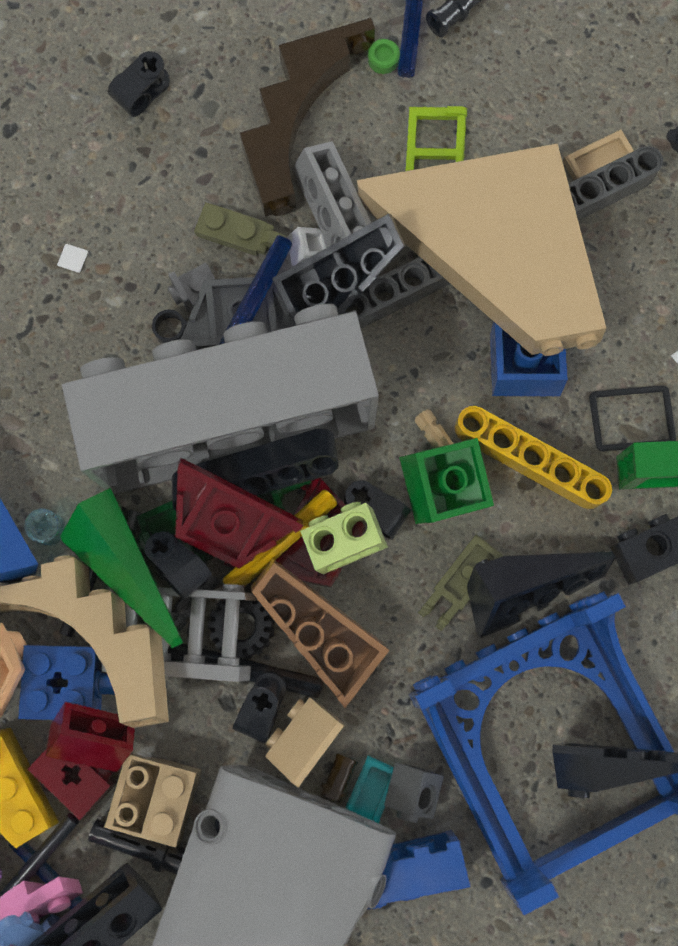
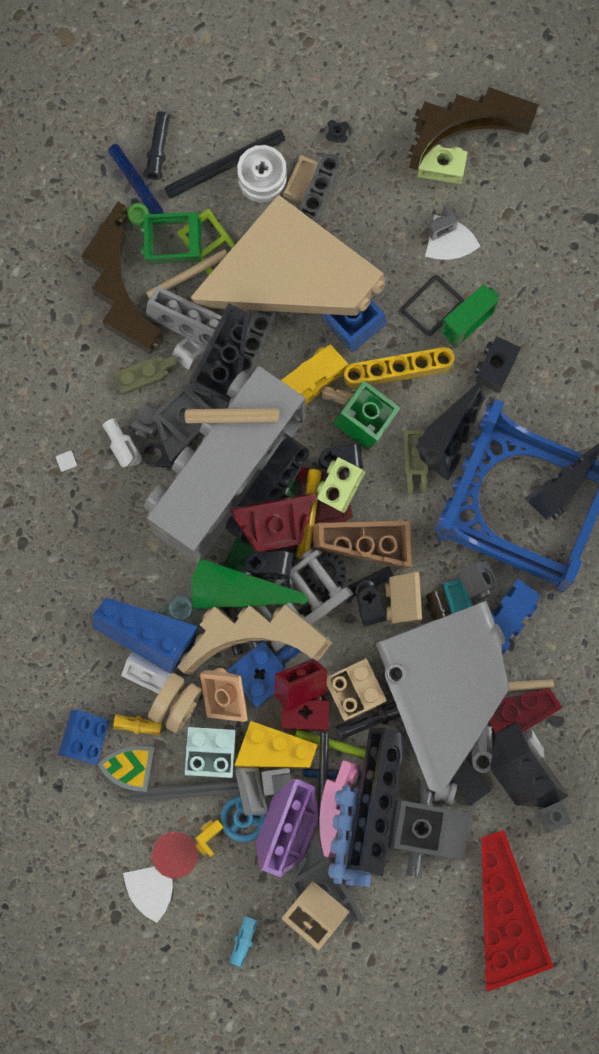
camera: 40 degrees left, 0 degrees up
black piece [108,51,170,117] -> none
clear blue axle [219,235,292,345] -> none
none -> white arm [102,418,142,467]
none -> green window [141,212,202,264]
none -> tan bar [146,249,227,299]
none -> black axle [164,129,285,198]
none -> tan axle [185,408,279,423]
none -> white wheel [237,145,287,203]
none -> yellow wedge [280,344,348,406]
none -> lime bar [295,729,366,758]

